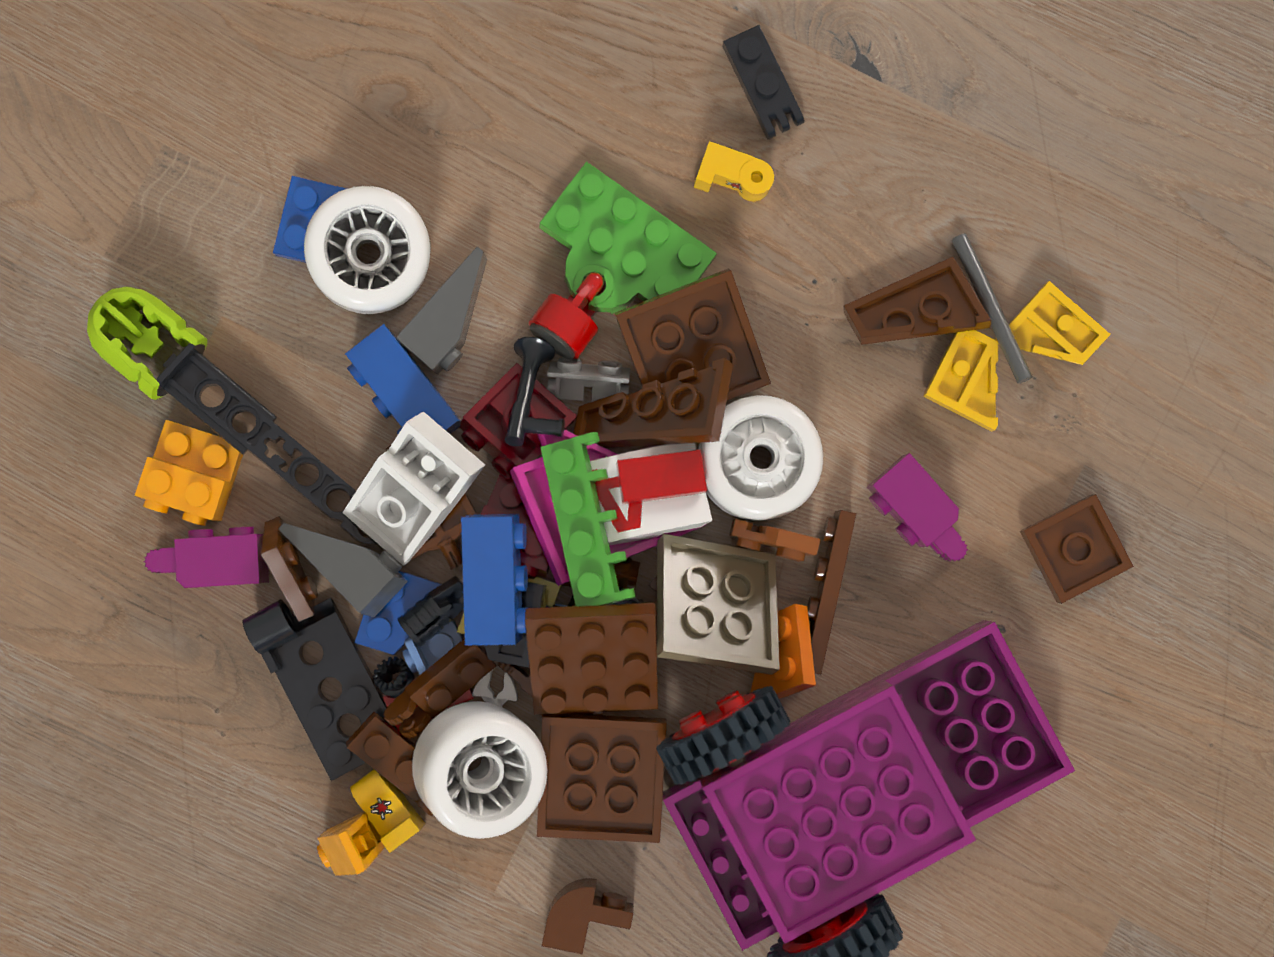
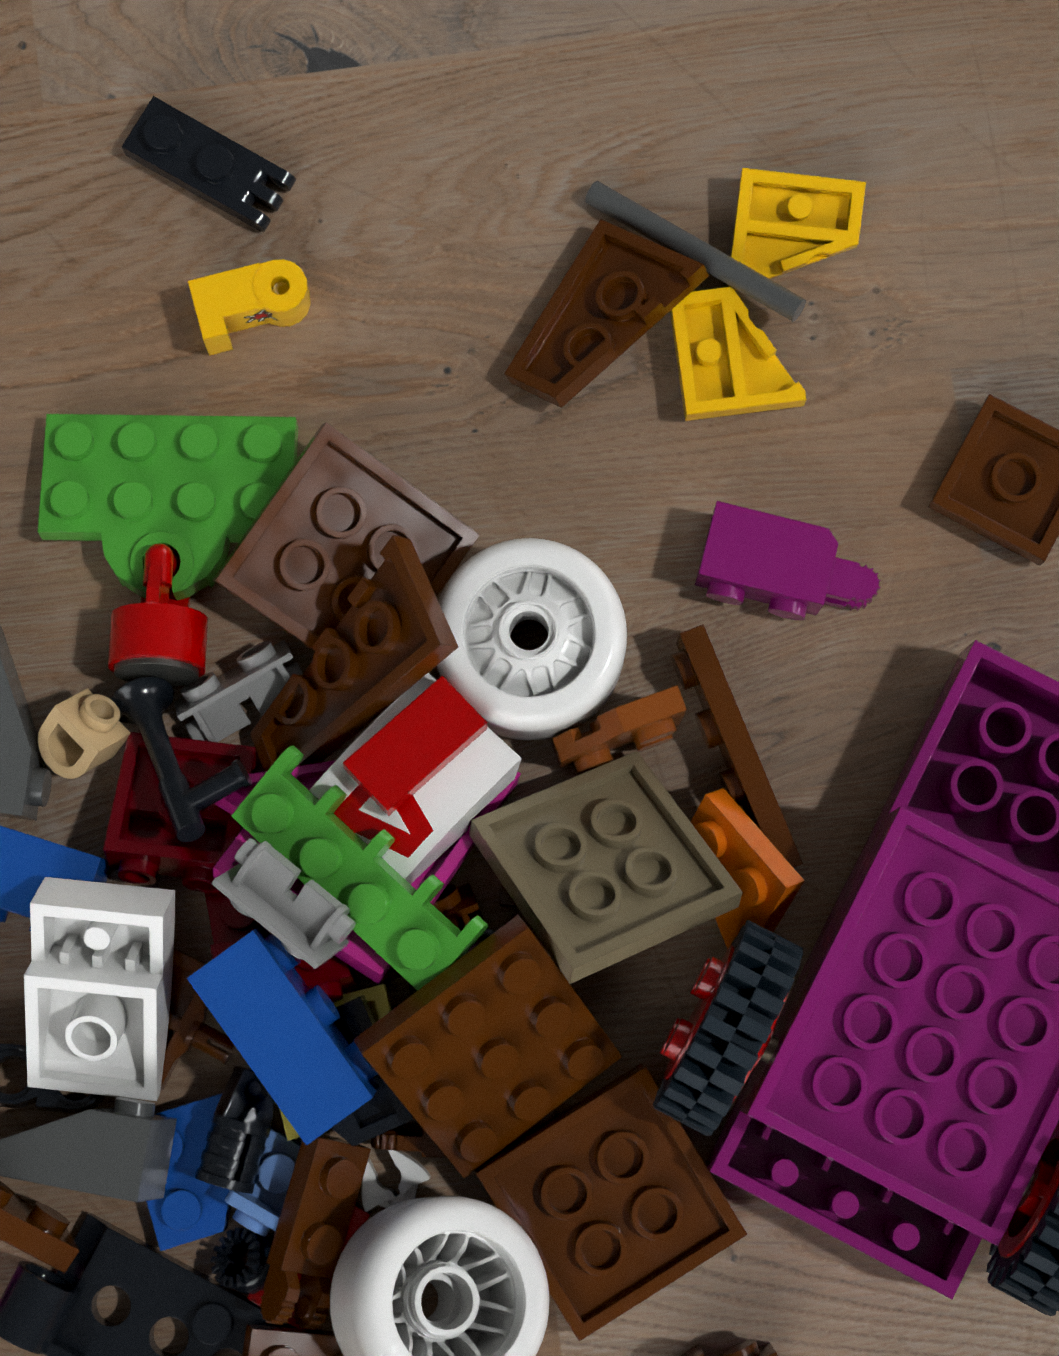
camera: 30 degrees left, 5 degrees down
none -> tan plate [38,688,131,779]
none -> light grey hinge [211,838,356,969]

